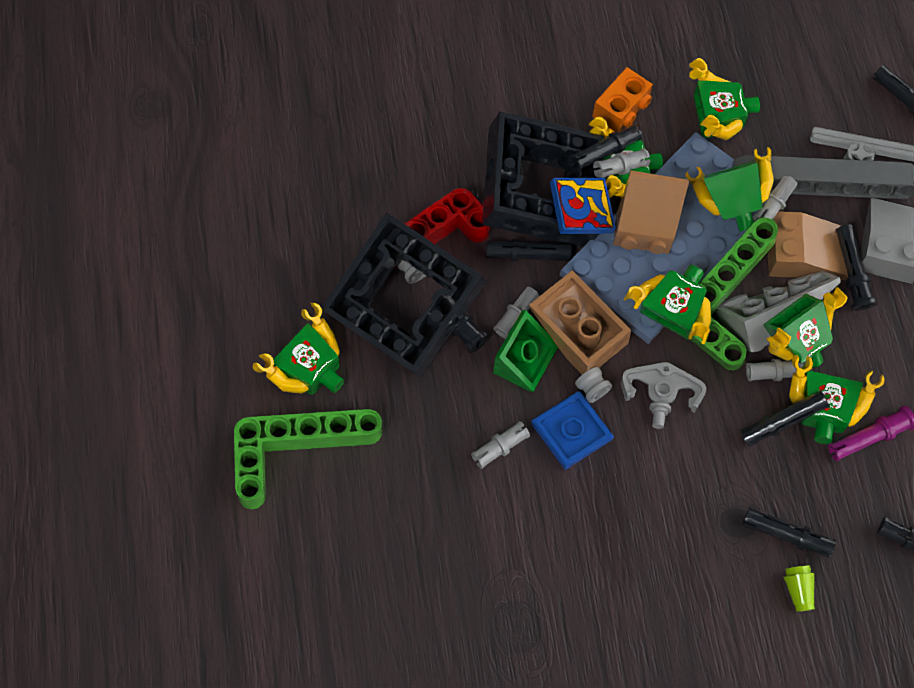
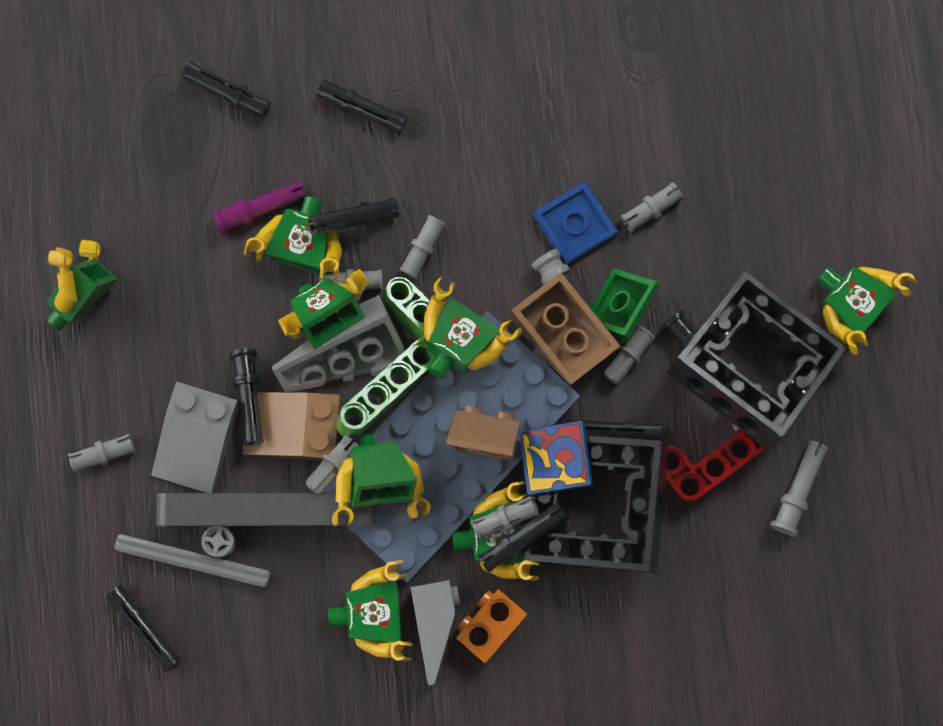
camera: 175 degrees left, 15 degrees up
bright green beam [234,409,382,510] -> none
light grey piece [621,362,706,429] -> none
lime cone [784,565,815,612] -> none
none -> light grey pin [399,215,446,279]
none -> light grey slope [411,580,461,685]
none -> light grey pin [770,440,828,537]

